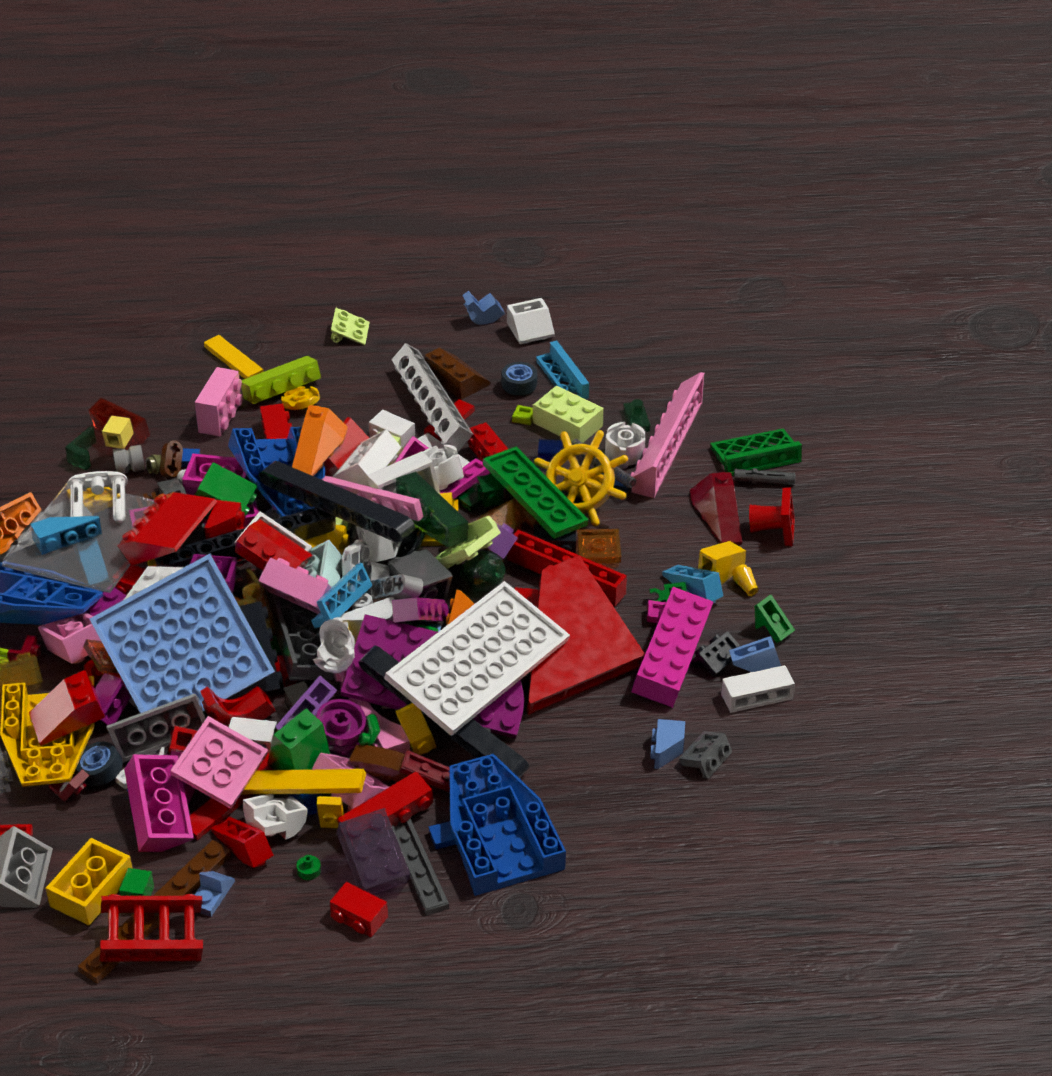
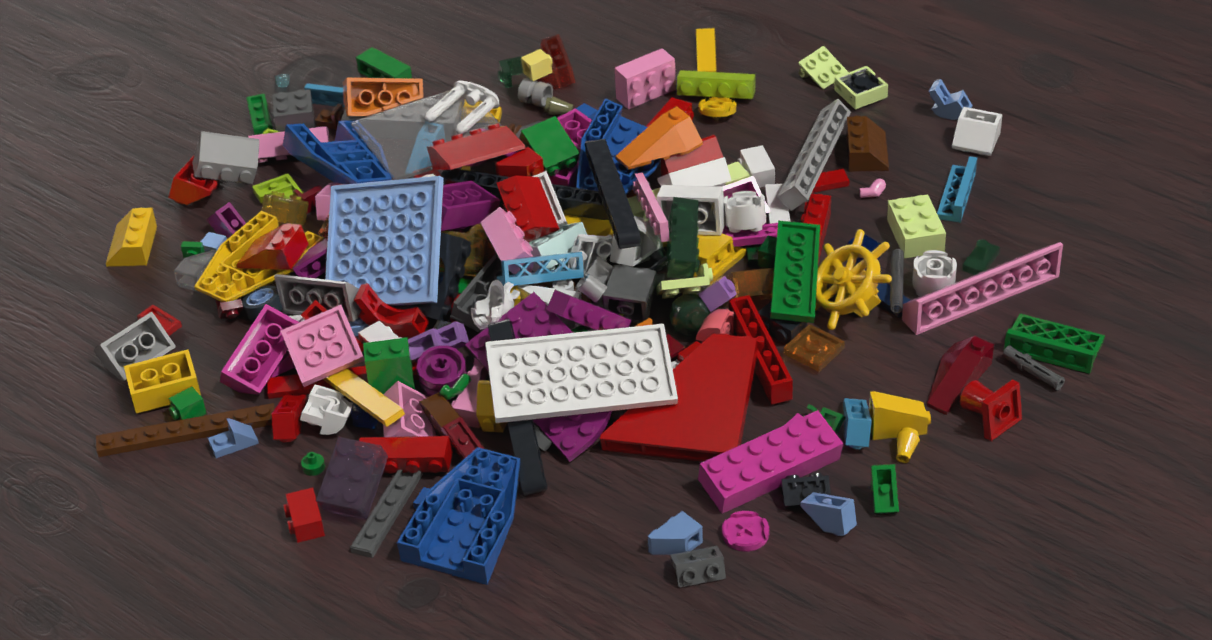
camera: 45 degrees right, 0 degrees up
dark azure slope [30,516,102,555] -> none
red fence [100,894,203,962] -> none
reddish brown beam [160,440,183,479] -> none
yellow plate [317,796,344,828] -> none
black wheel [501,362,537,395] -> none
lime tile [512,405,533,426] -> none
white brick [721,665,795,713] -> none
none -> coral brick [696,309,734,343]
none -> dark pink tile [722,511,769,552]
none -> yellowish green piece [834,66,888,109]
none -> bright pink arm [859,179,886,198]

